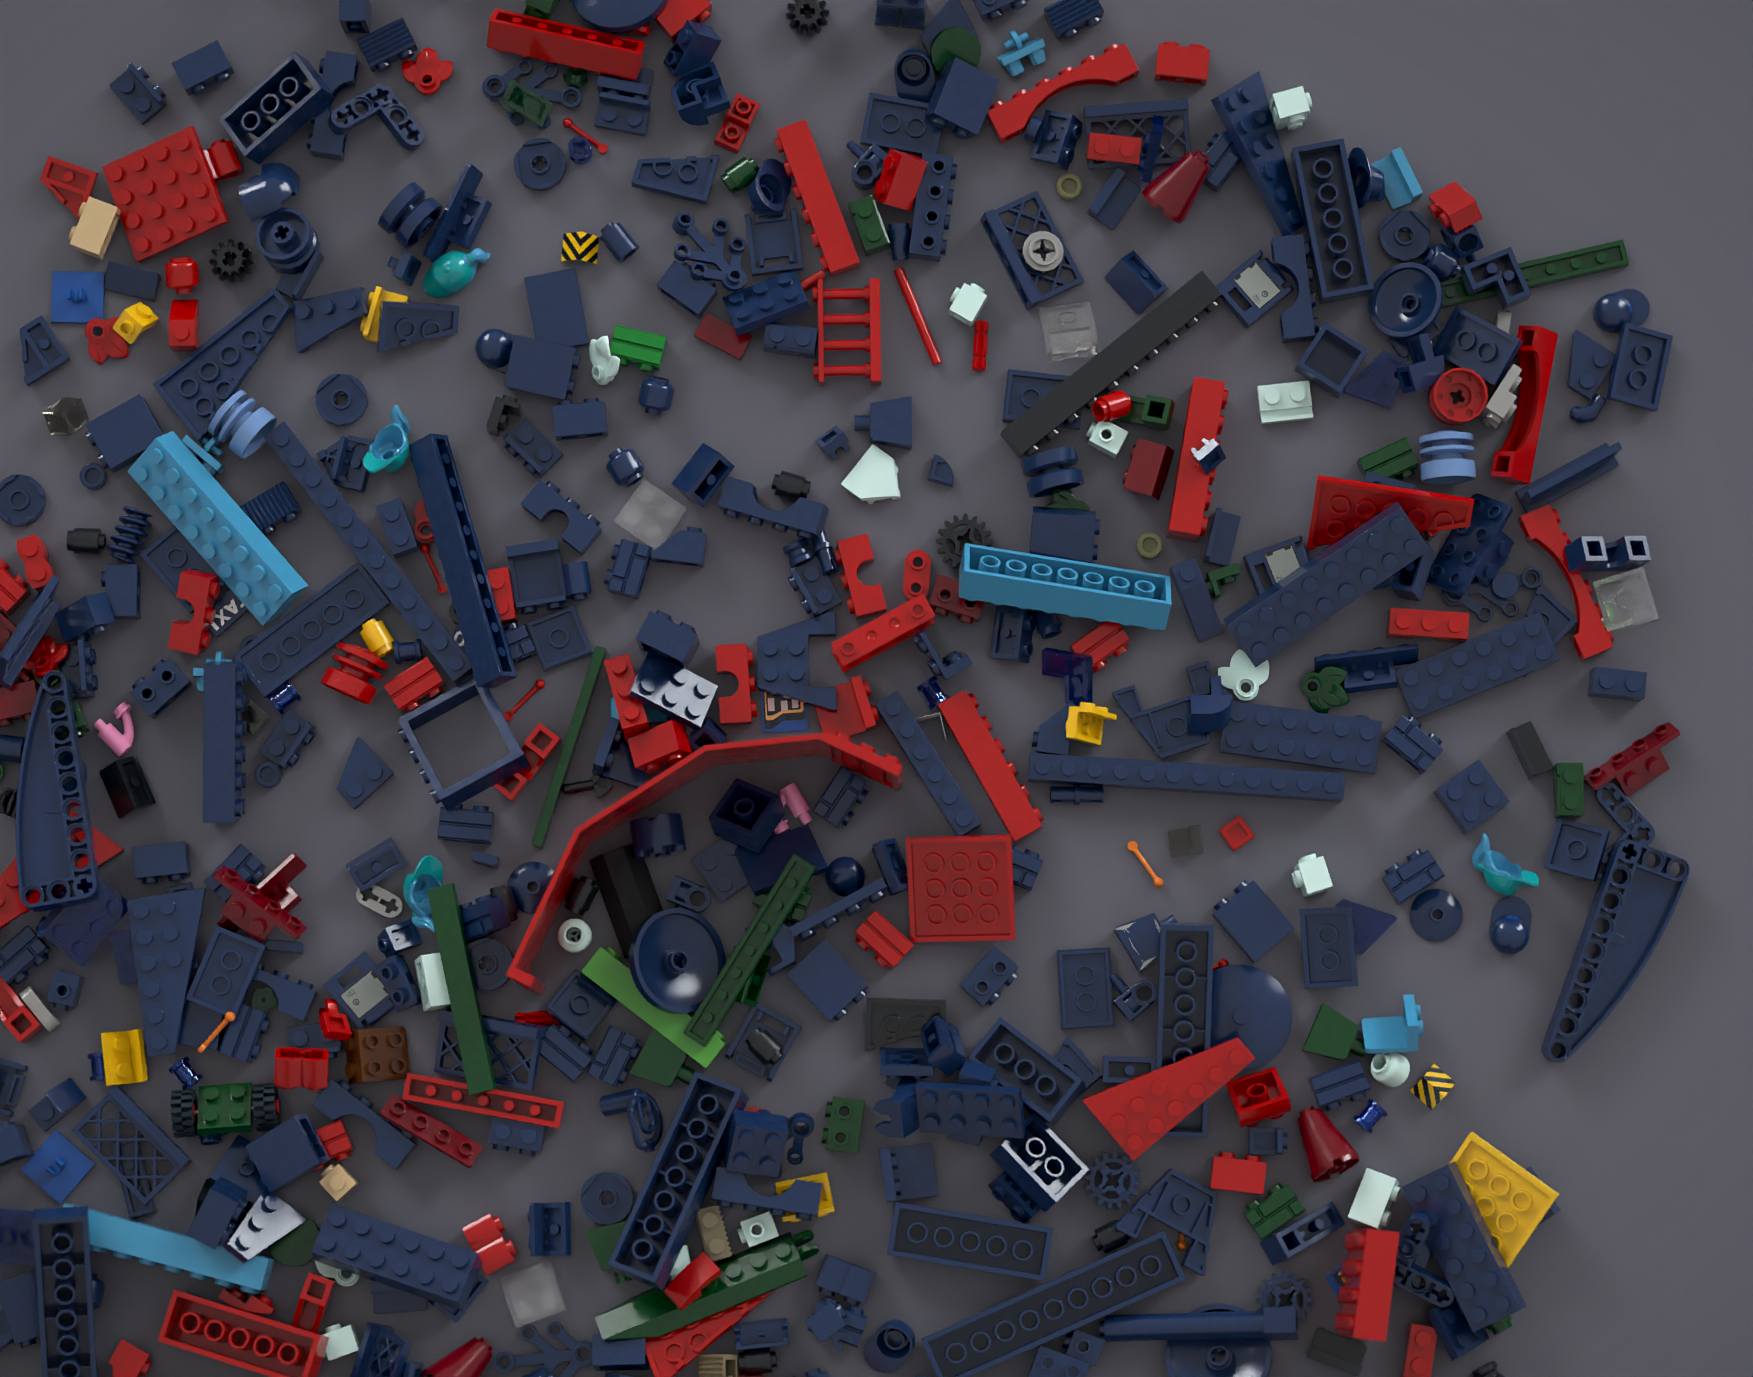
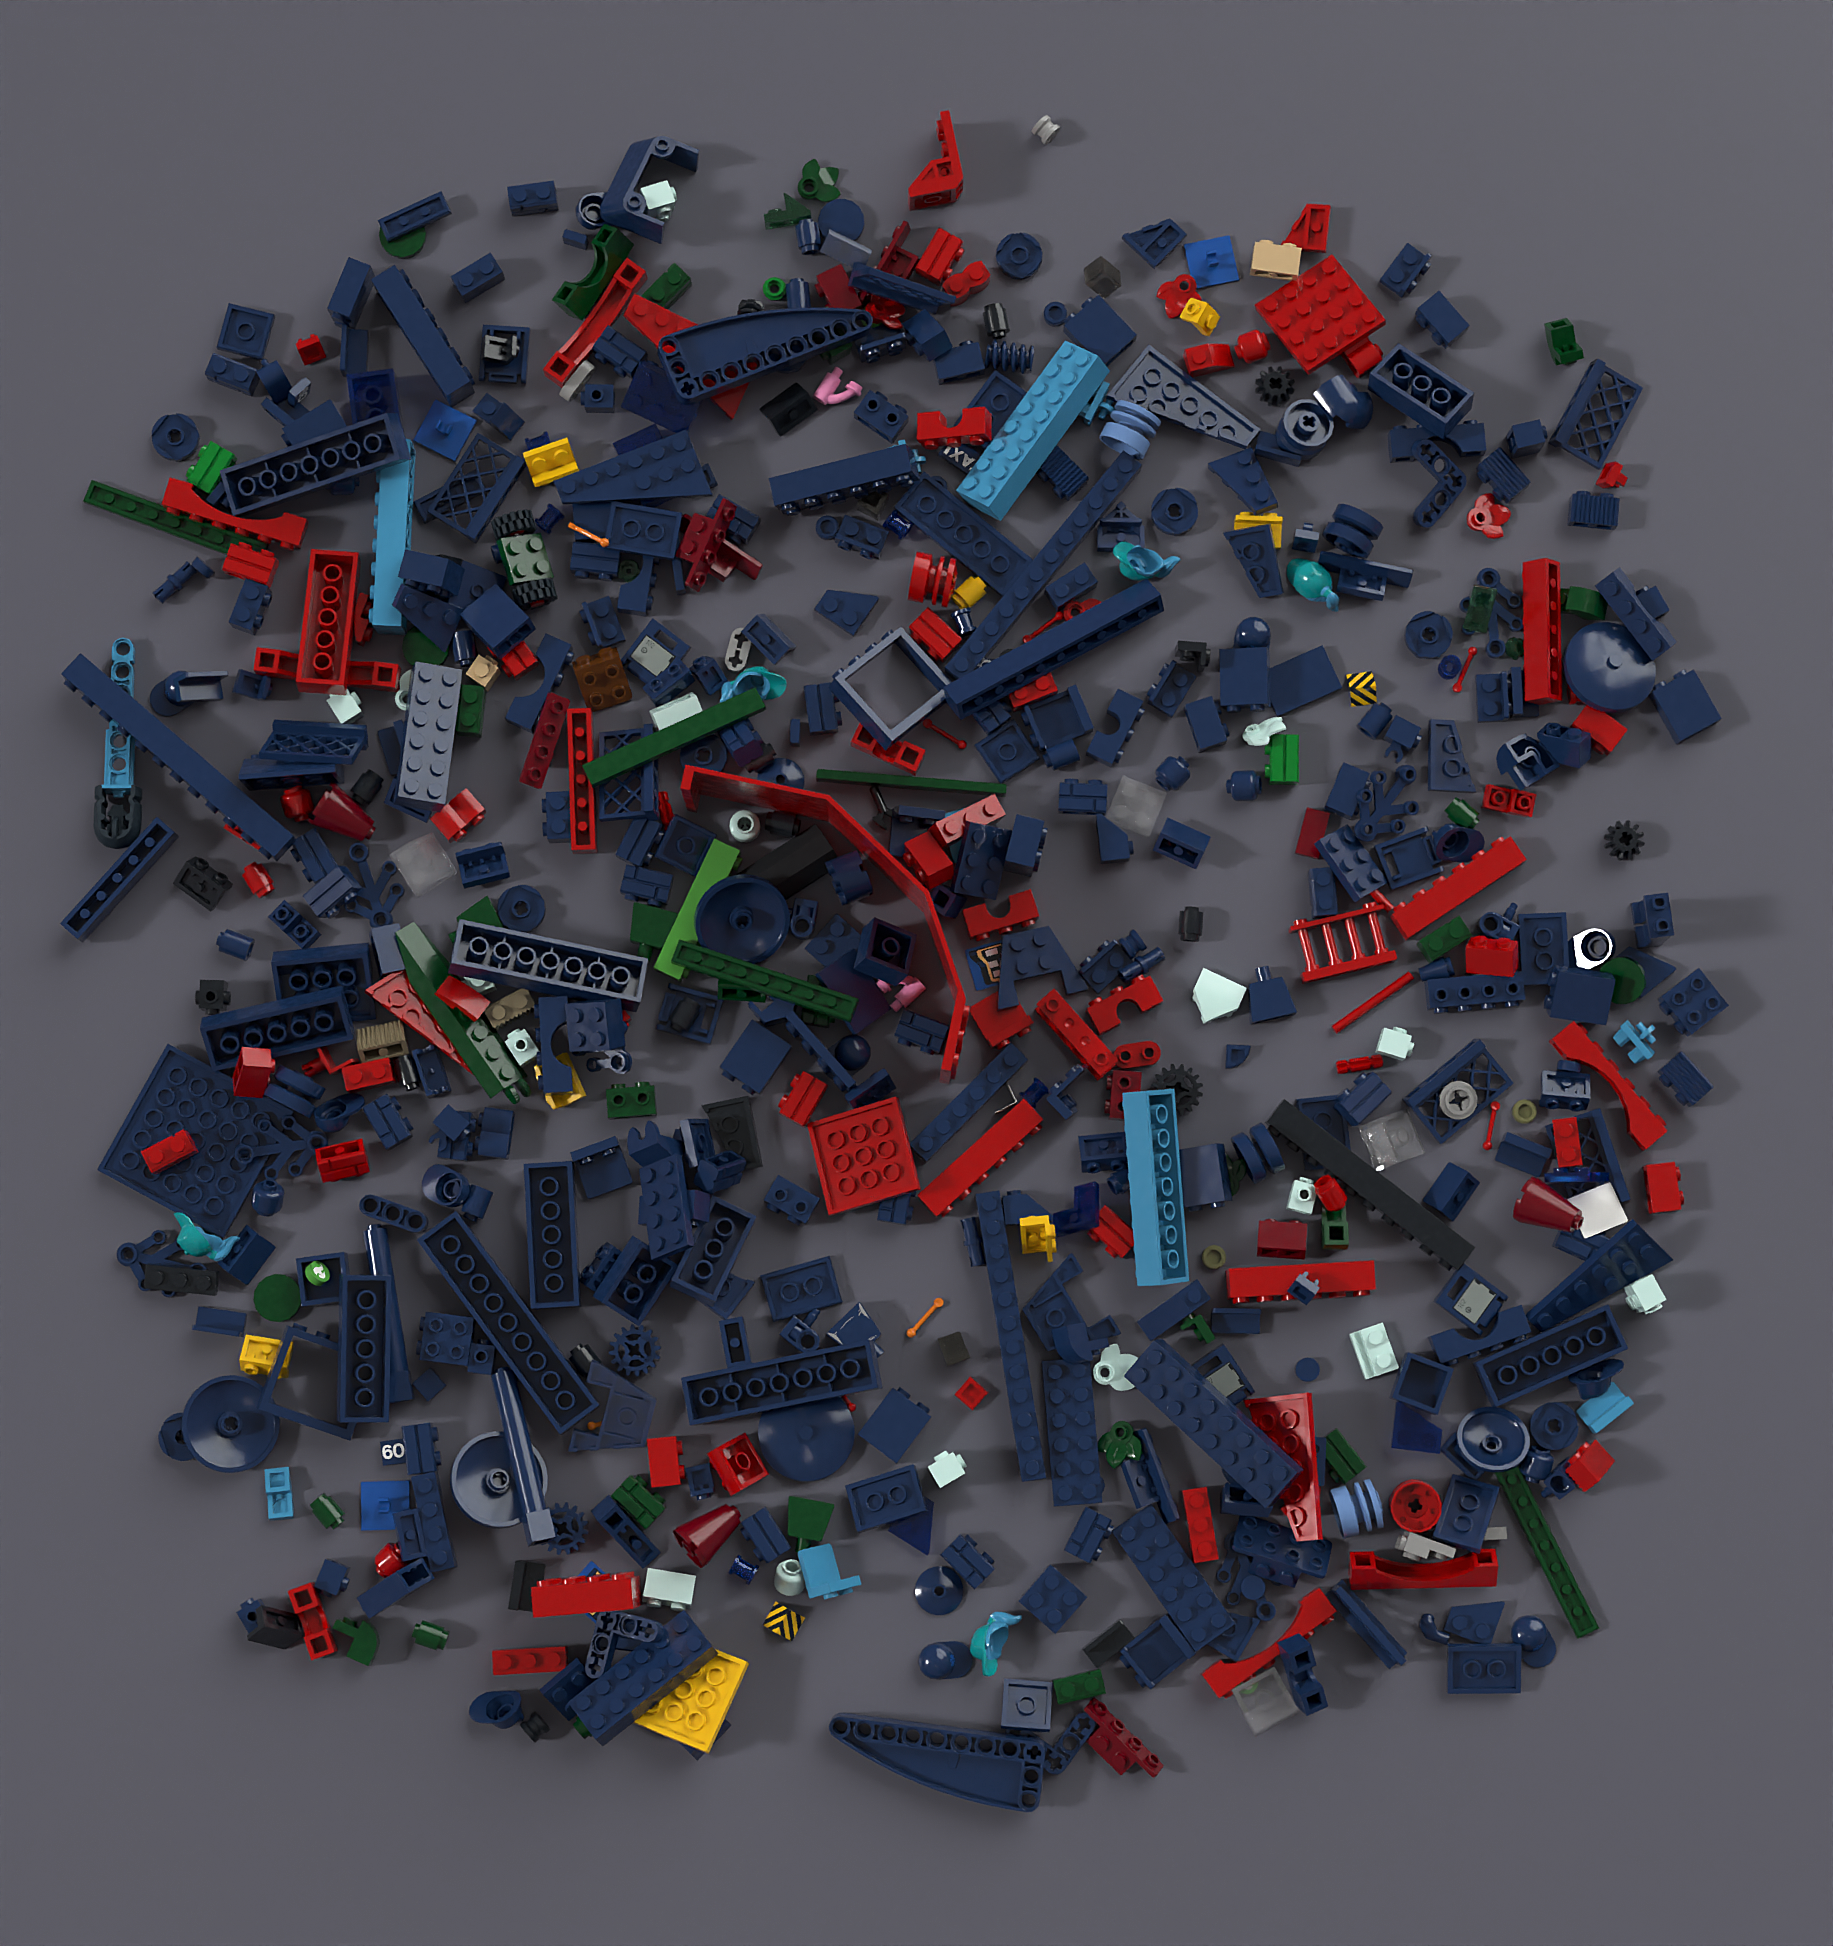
camera: 75 degrees right, 0 degrees up
dark blue slope [104,261,161,302] -> none
dark blue brick [132,841,191,884] -> none
red brick [274,1047,329,1091] -> none
red plate [318,998,352,1041] -> none
dark blue piece [600,1088,663,1153] -> none
dark blue arch [717,476,829,540] -> none
dark blue tile [815,426,849,460] -> none
red wing [1082,1037,1255,1161] -> none
dark blue brick [1396,333,1444,393] -> none
dark blue brick [1459,247,1531,310] -> none
dark blue brick [1588,667,1647,702] -> none
none -> black brick [350,769,384,806]
none -> dark blue brick [451,630,478,667]
none -> dark green brick [456,684,486,738]
none -> dark blue brick [461,1184,494,1222]
none -> dark blue panel [1119,1614,1196,1690]
none -> dark blue tile [1295,1357,1320,1382]
none -> dark blue brick [1334,1072,1392,1127]
none -> dark blue brick [1383,715,1422,764]
none -> red hinge [1483,1101,1500,1150]
none -> white sticker [1567,1182,1628,1238]

